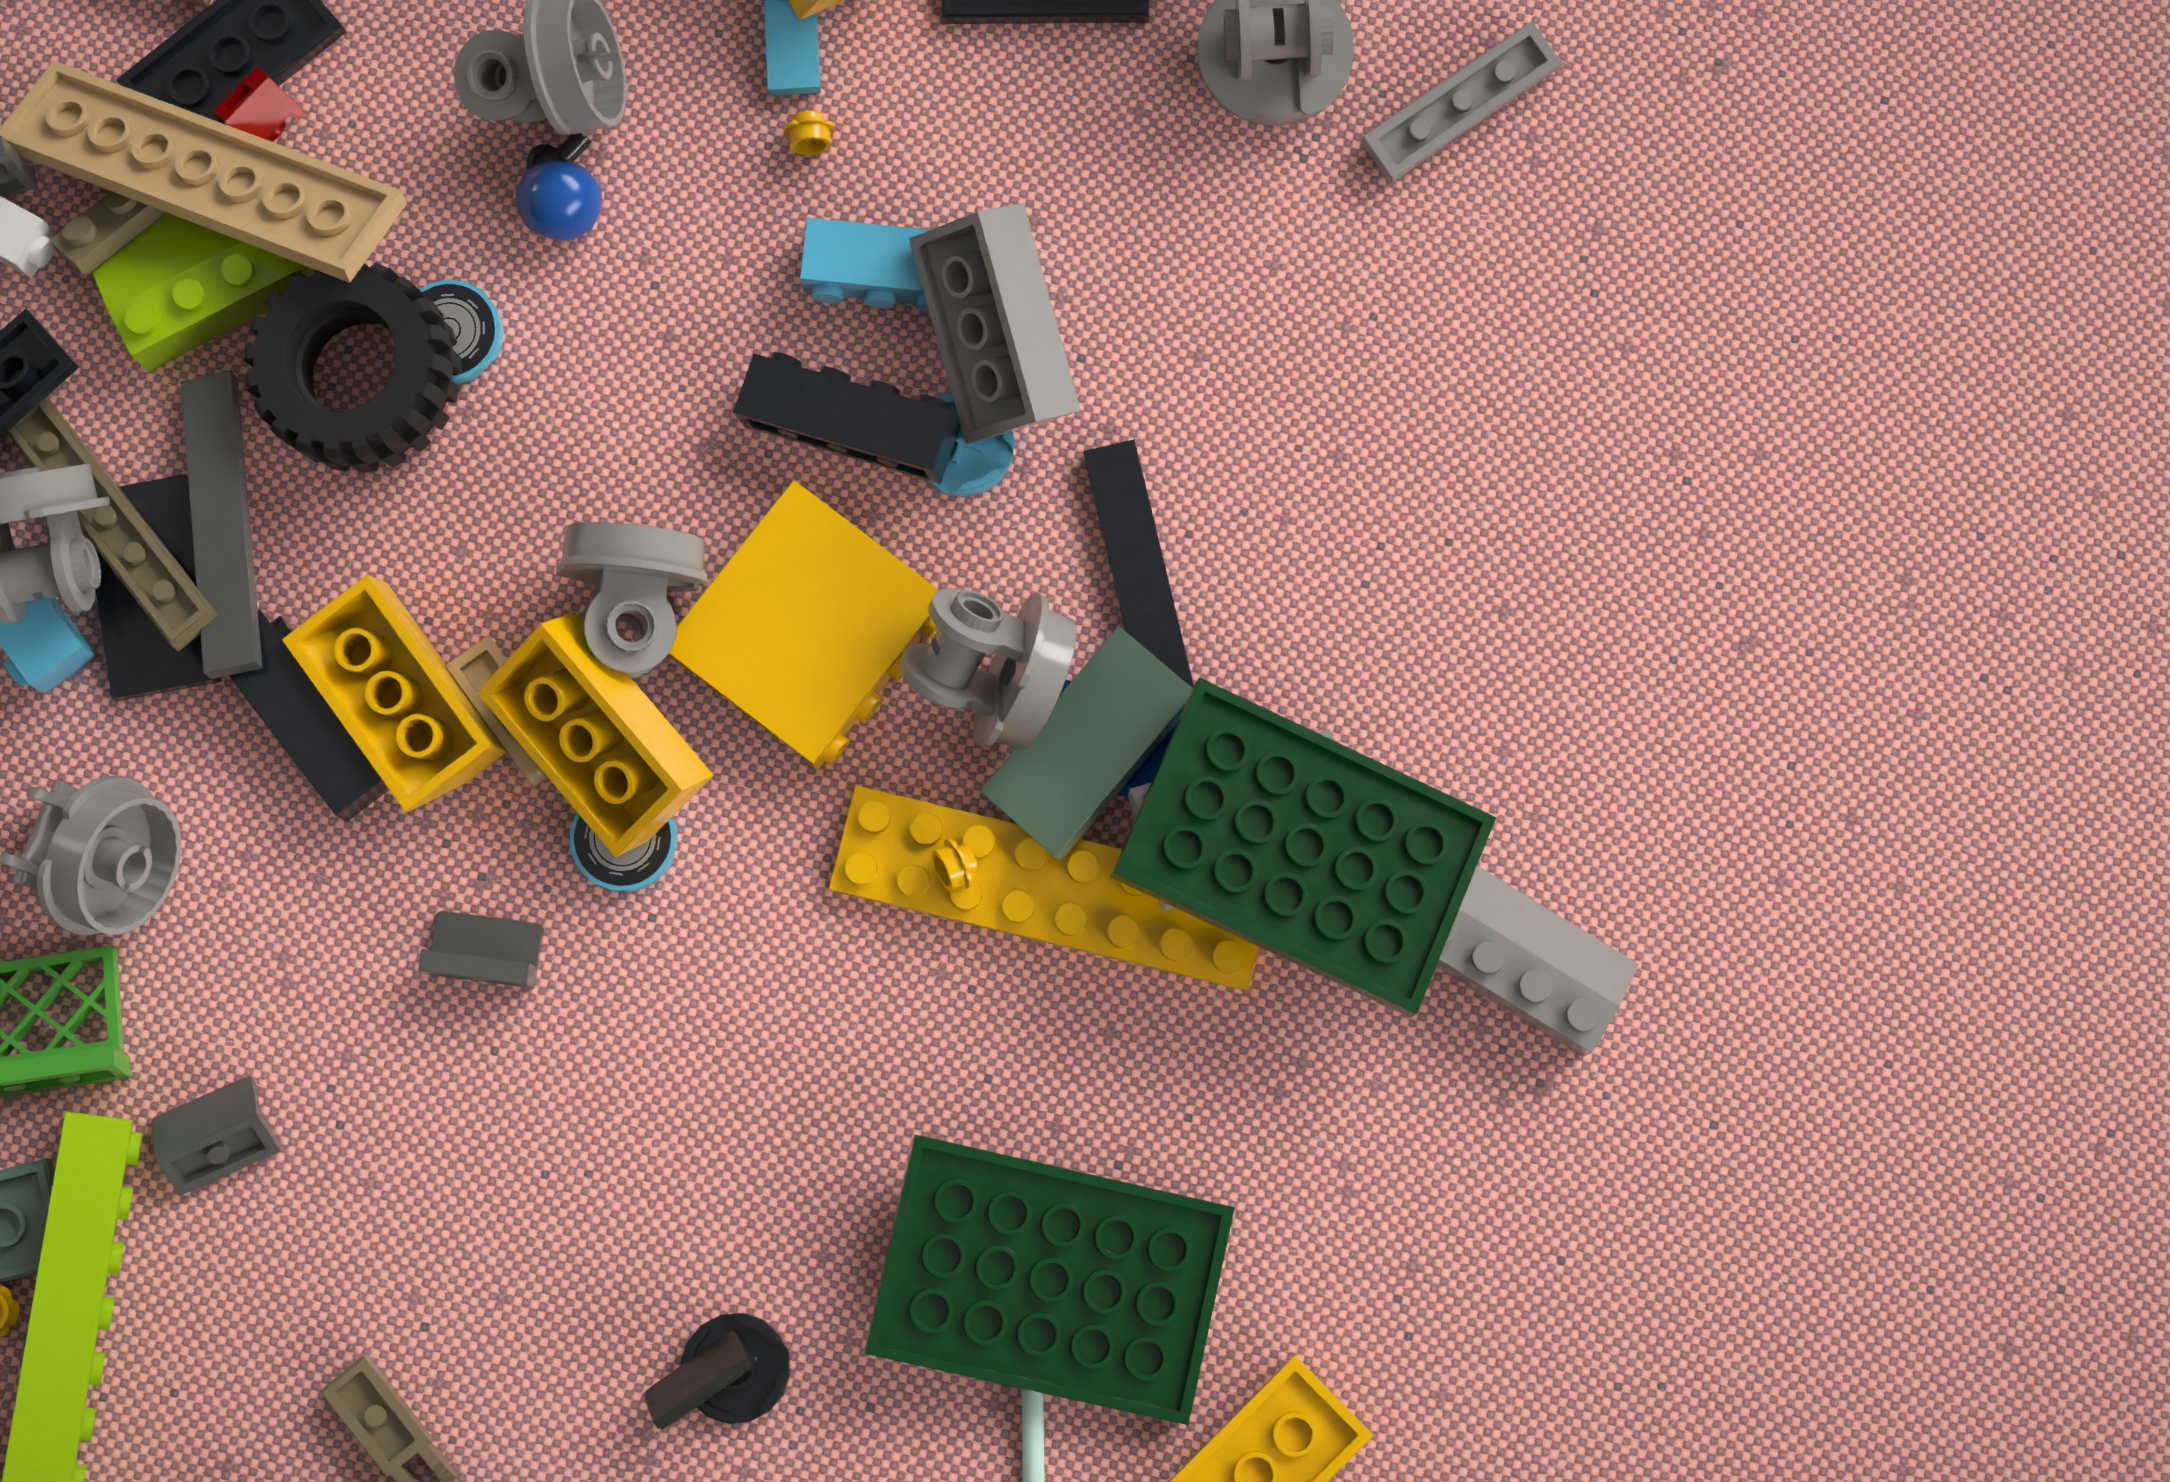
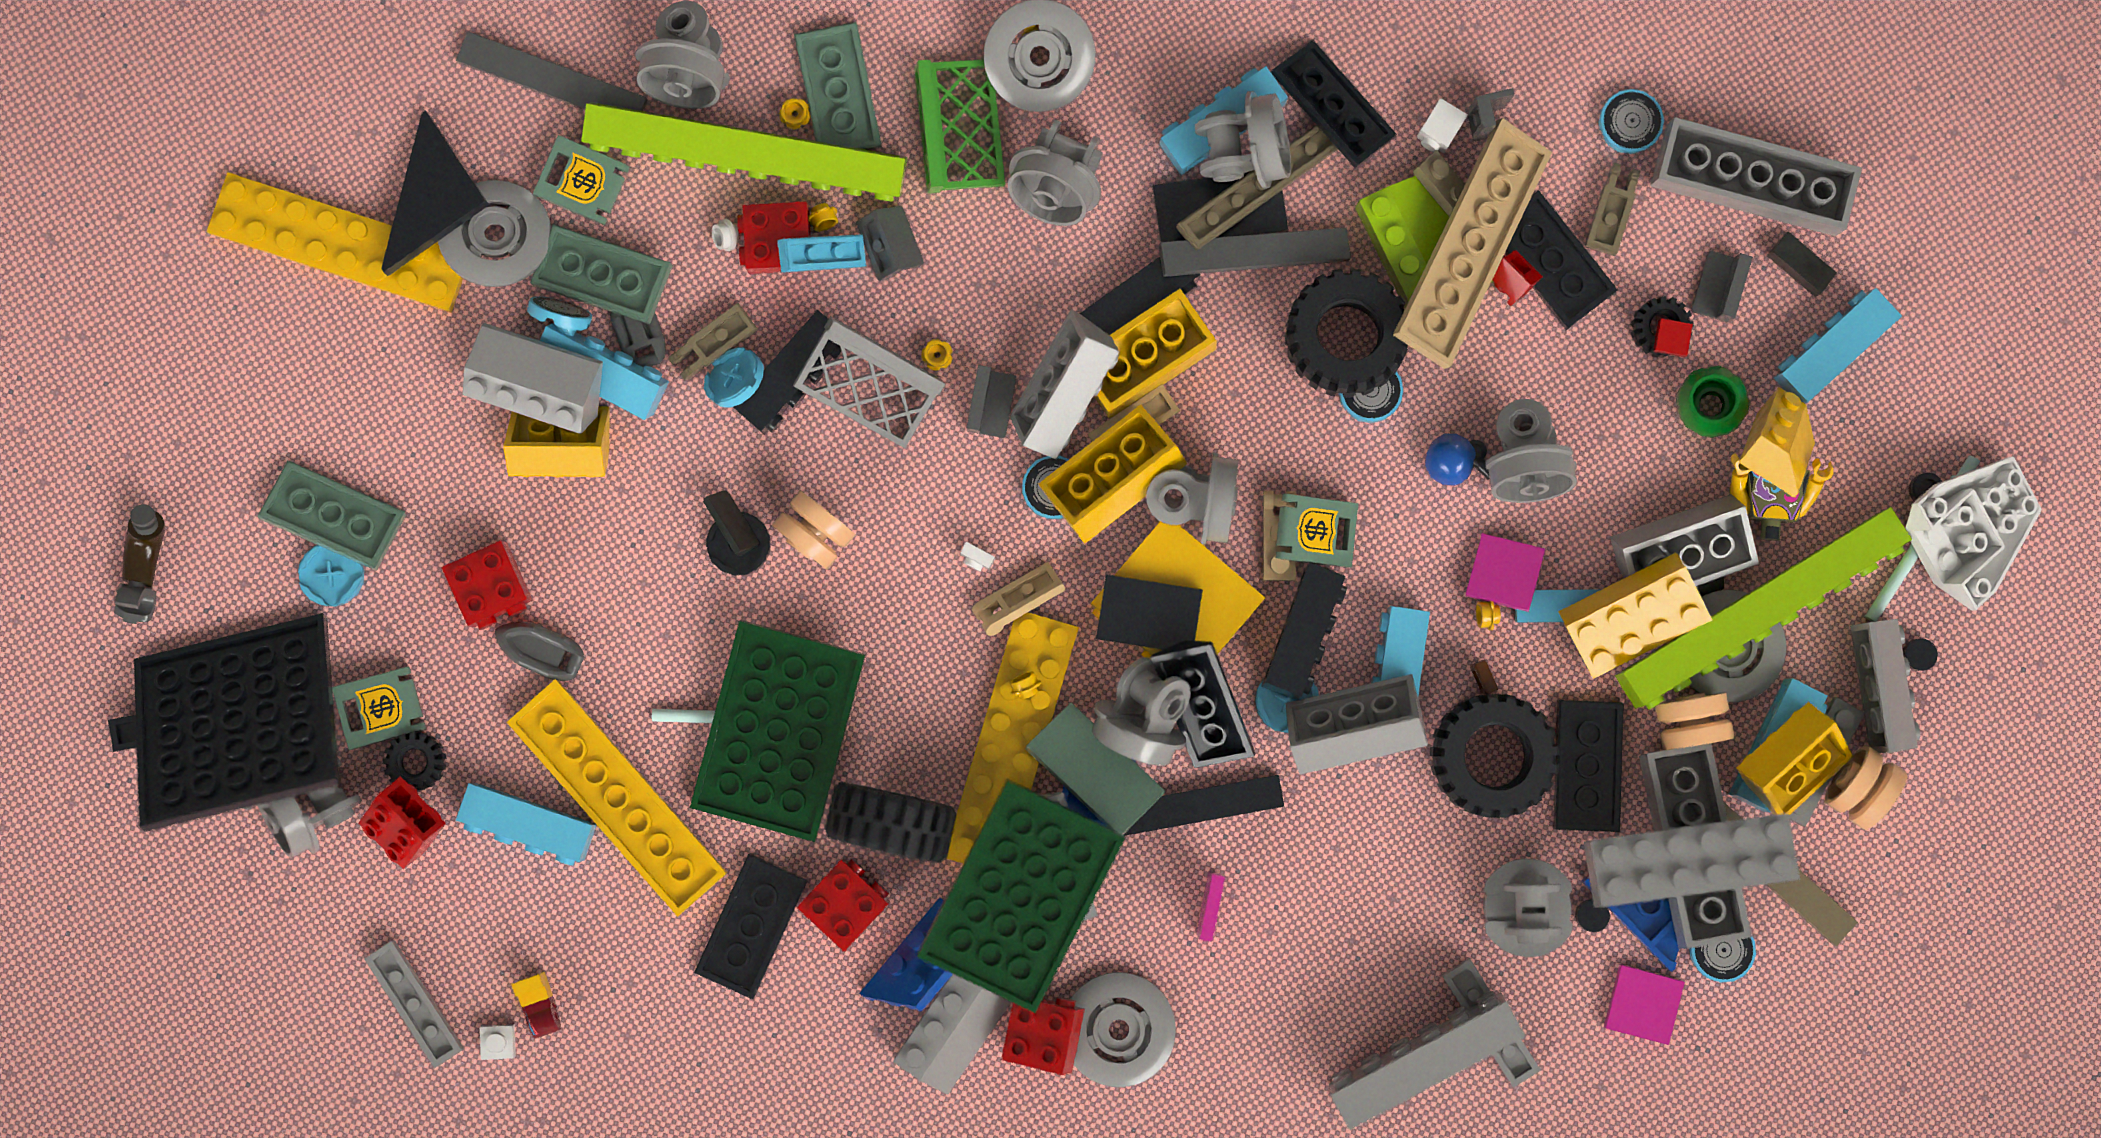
camera: 90 degrees right, 5 degrees up
none -> black tile [694,853,808,1000]
none -> medium azure tile [704,347,764,408]
none -> white plate [712,219,739,251]
none -> black brick [733,309,847,435]
none -> red brick [737,201,811,274]
none -> light nougat wheel [772,490,856,570]
none -> medium azure tile [777,234,866,273]
none -> light grey fence [793,316,946,448]
none -> red brick [796,858,890,952]
none -> yellow plate [808,203,838,232]
none -> black tyre [825,782,957,863]
none -> blue wing [859,897,953,1011]
none -> yellow plate [921,339,952,371]
none -> white plate [960,542,995,572]
none -> tan plate [972,562,1065,636]
none -> red brick [1001,996,1085,1076]
none -> slope [1010,309,1120,459]
none -> light grey piece [1071,972,1176,1087]
none -> black tile [1096,574,1203,650]
none -> black slope [1150,640,1256,768]
none -> dark pink tile [1196,871,1225,942]
none -> tan plate [1263,491,1296,581]
none -> sand green container [1275,494,1358,568]
none -> light grey brick [1329,991,1526,1130]
none -> black tyre [1430,694,1560,818]
none -> dark pink tile [1466,533,1545,612]
none -> reddish brown tile [1470,660,1499,695]

